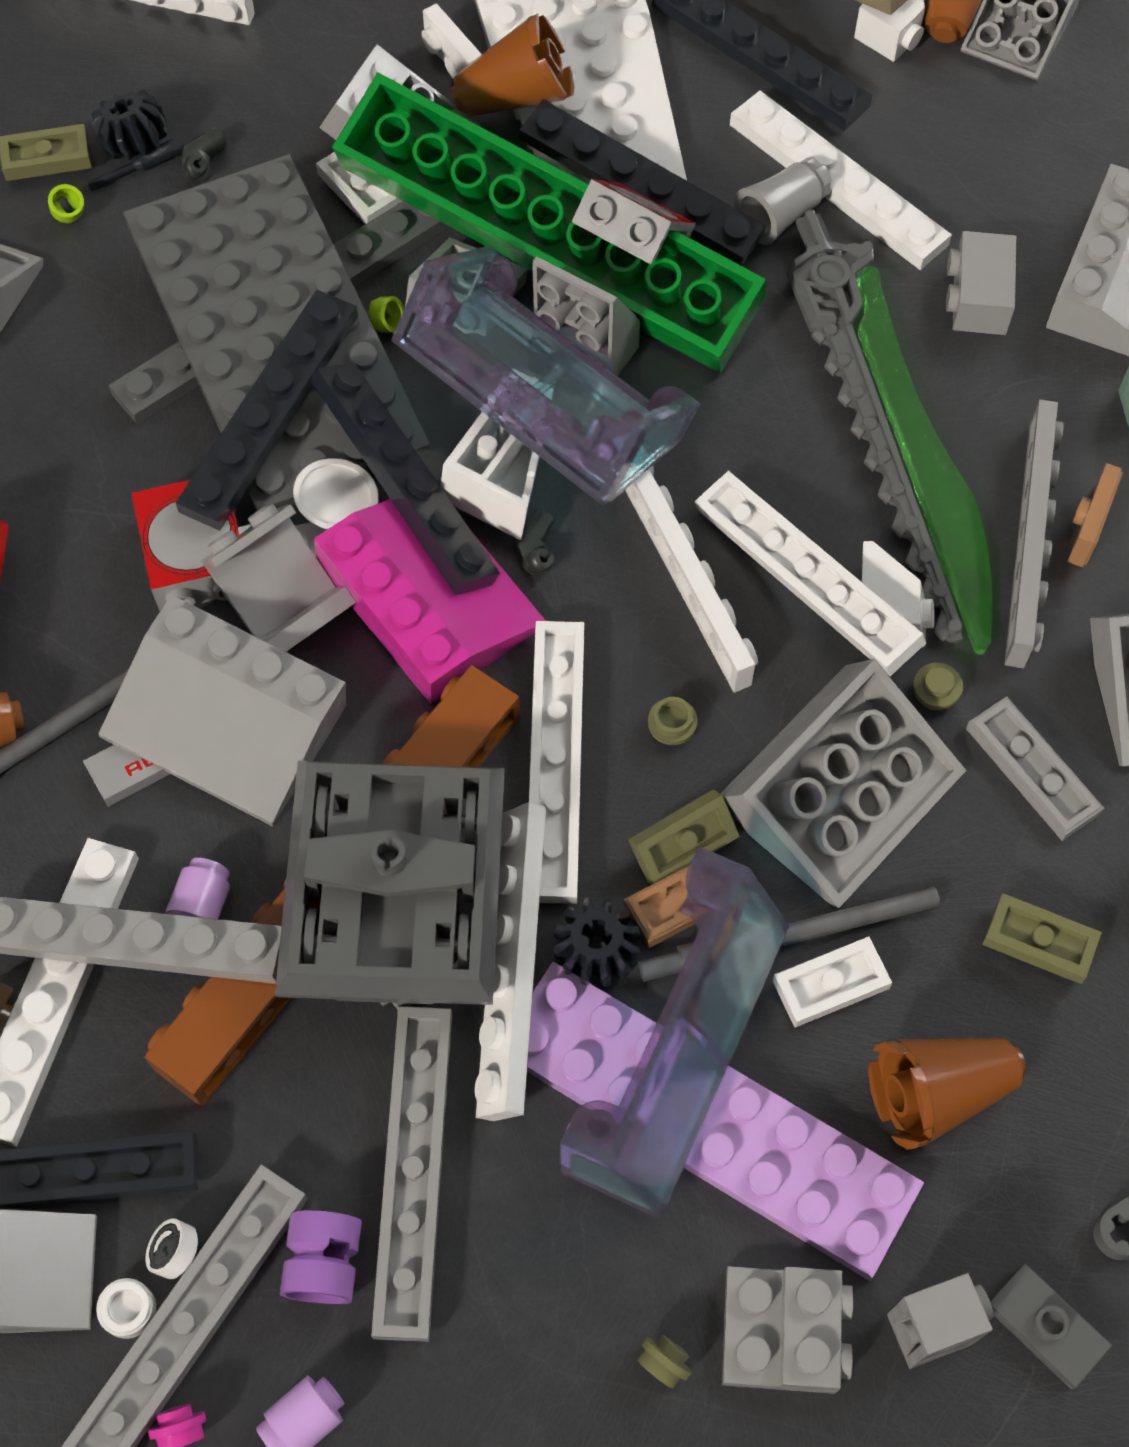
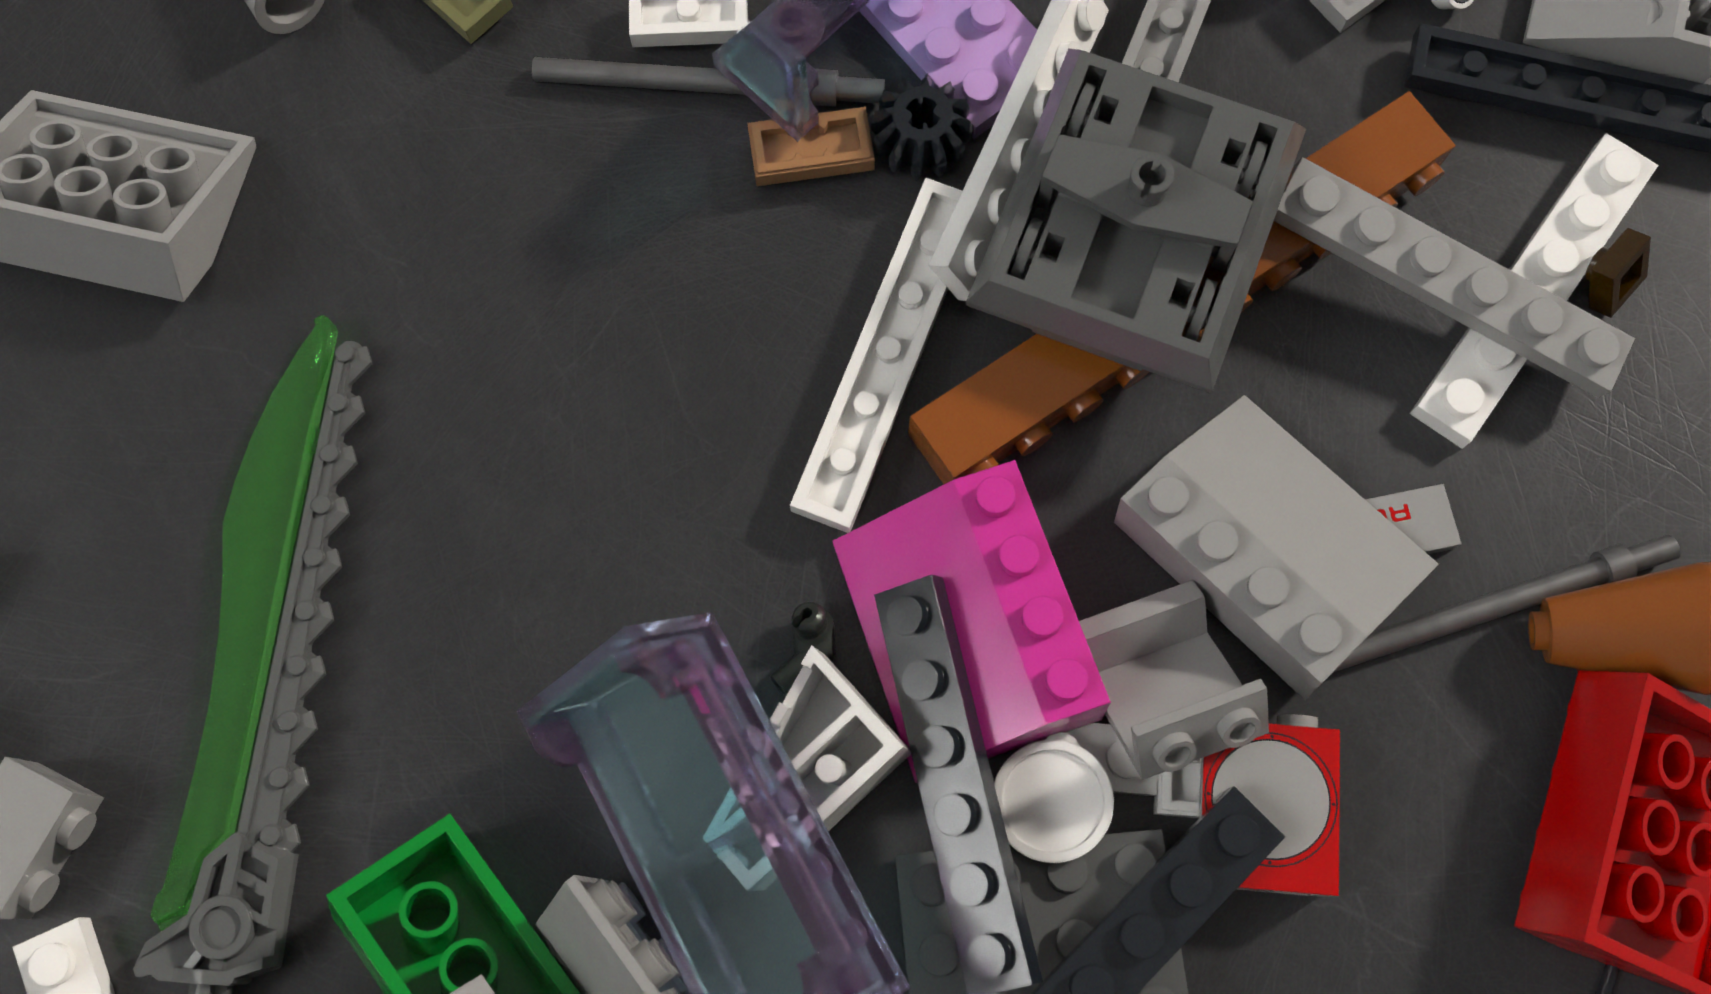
camera: 160 degrees left, 10 degrees up
lavender brick [165,858,230,919] -> none
white plate [612,435,758,693] -> none
olive plate [628,790,740,885] -> none
olive plate [648,697,697,745] -> none
white plate [694,471,926,676] -> none
light grey slope [720,659,967,908] -> none
white slope [862,541,934,647] -> none
olive plate [913,663,963,710] -> none
light grey tile [966,696,1104,841] -> none
light grey plate [1004,399,1064,668] -> none
medium nougat plate [1067,463,1123,567] -> none

